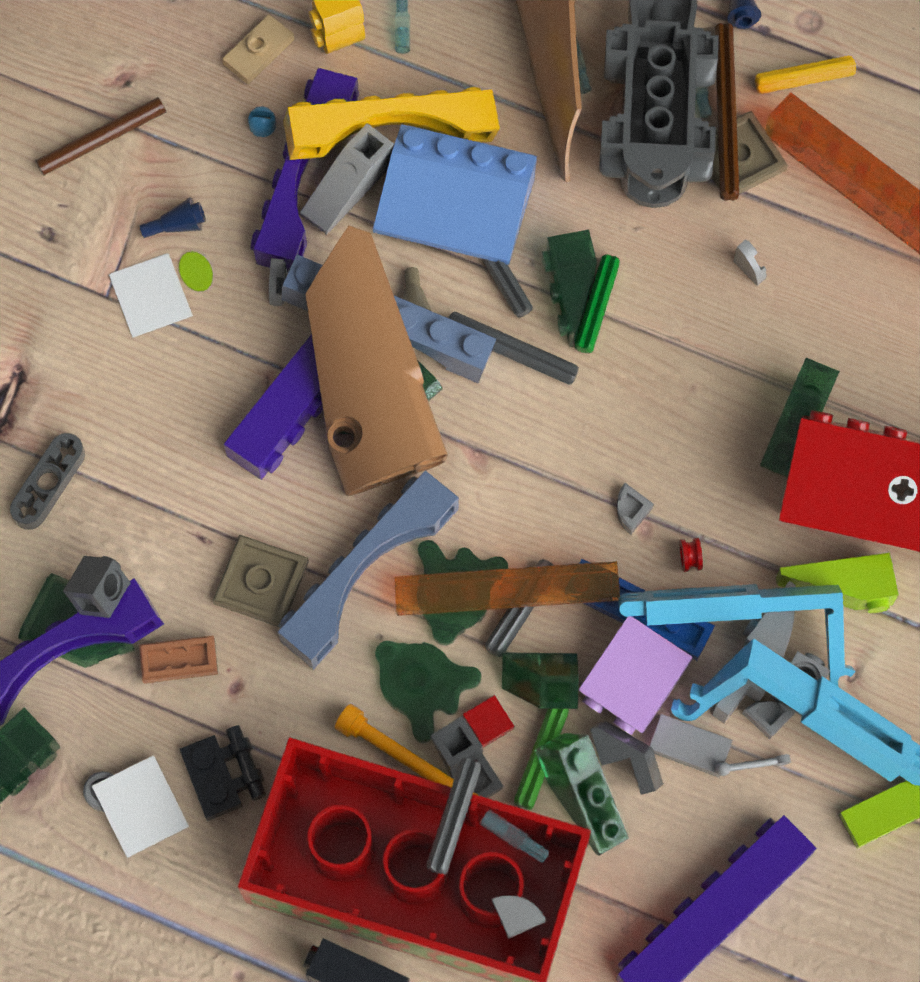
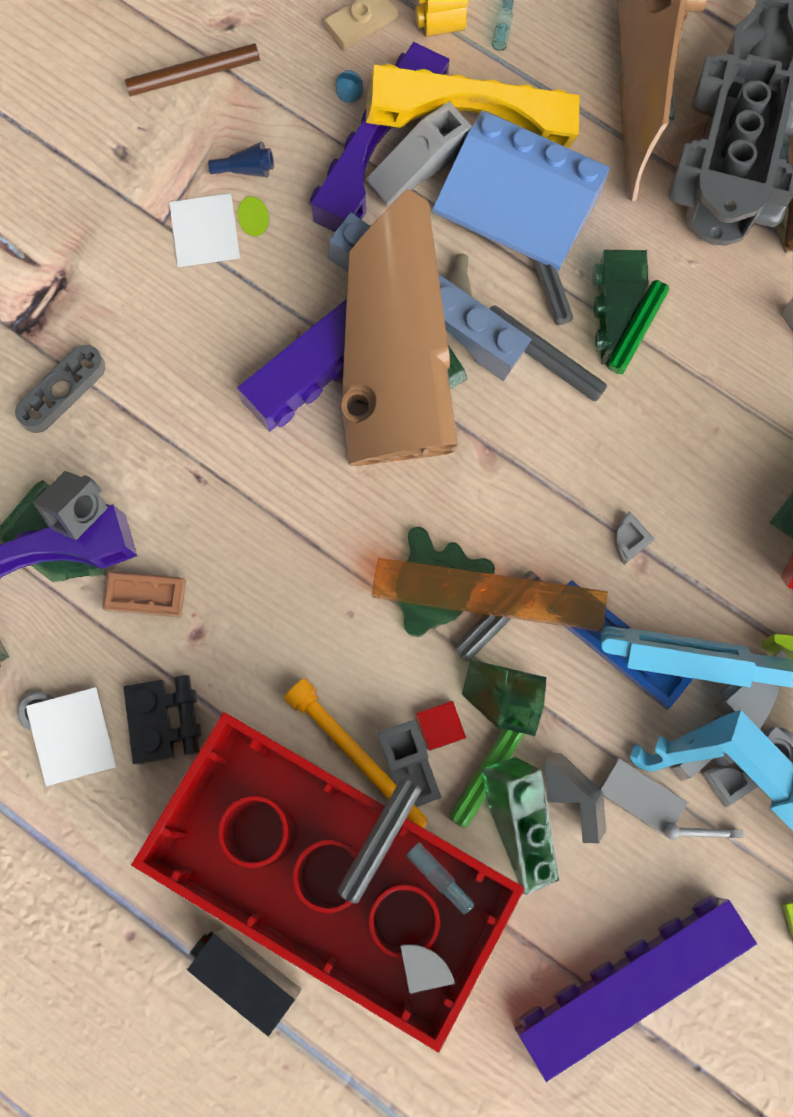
camera: 10 degrees right, 5 degrees up
dark tan tile [213,535,309,627] -> none
light grey tile [269,258,288,306] -> none
sand blue arch [278,470,459,670] -> none
clear green tile [375,641,482,743] -> none
lavender brick [579,616,693,735] -> none
red bush [679,538,703,572] -> none

